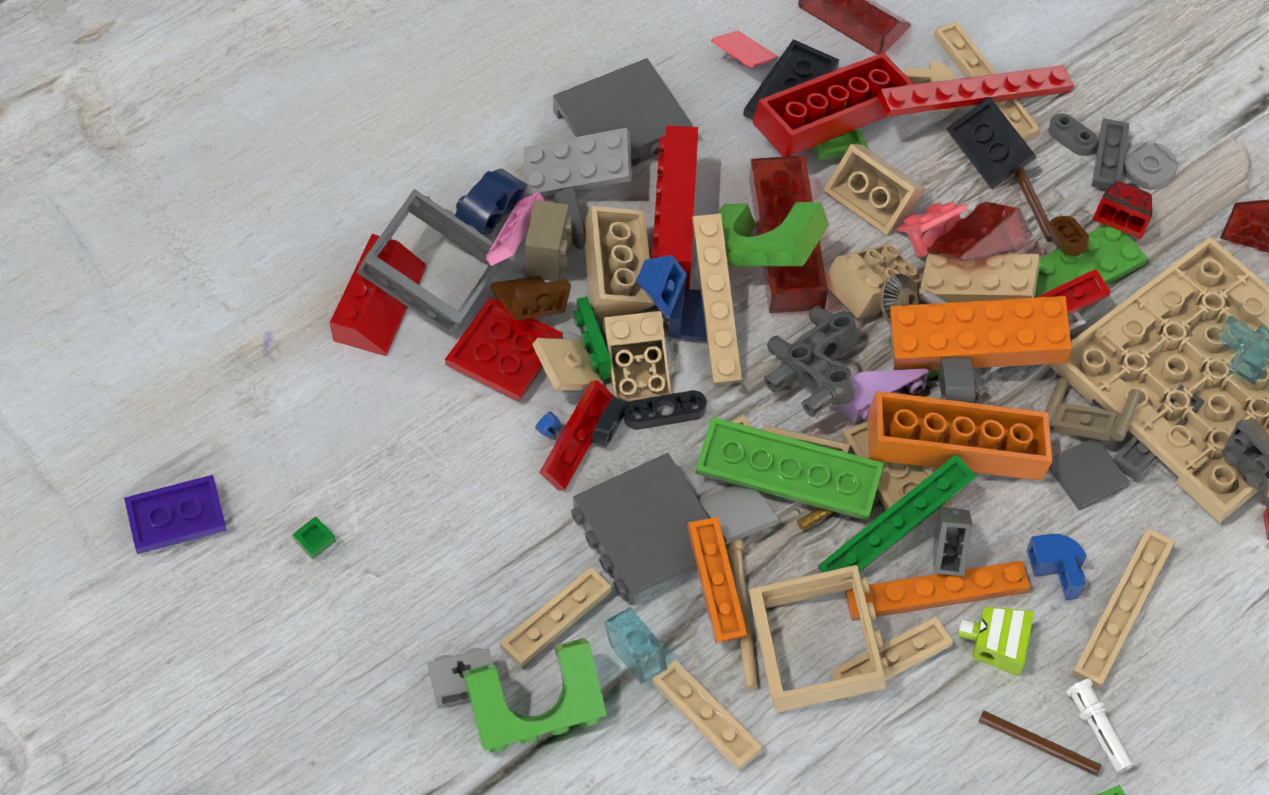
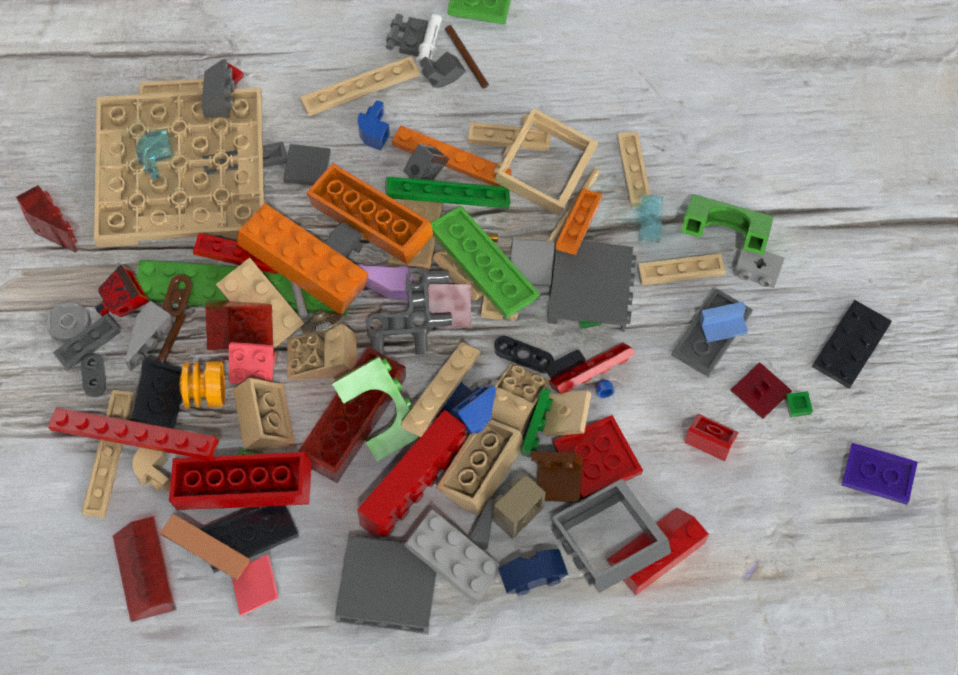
camera: 145 degrees left, 5 degrees up
bright pink tile [486,192,544,266] -> none
lime torso [957,607,1034,676] -> none
dark tan plate [1044,378,1142,441] -> none
none -> light grey slope [125,301,173,371]
none -> nougat tile [160,514,250,580]
none -> light orange wheel [180,361,225,409]
none -> dark grey plate [386,14,428,57]
none -> dark grey brick [419,52,466,88]
none -> piece [428,284,471,327]
none -> dark grey plate [671,288,753,377]
none -> red slope [684,414,739,461]
none -> medium blue panel [699,302,748,342]
none -> dark red piece [730,363,792,419]
none -> black plate [812,300,892,389]

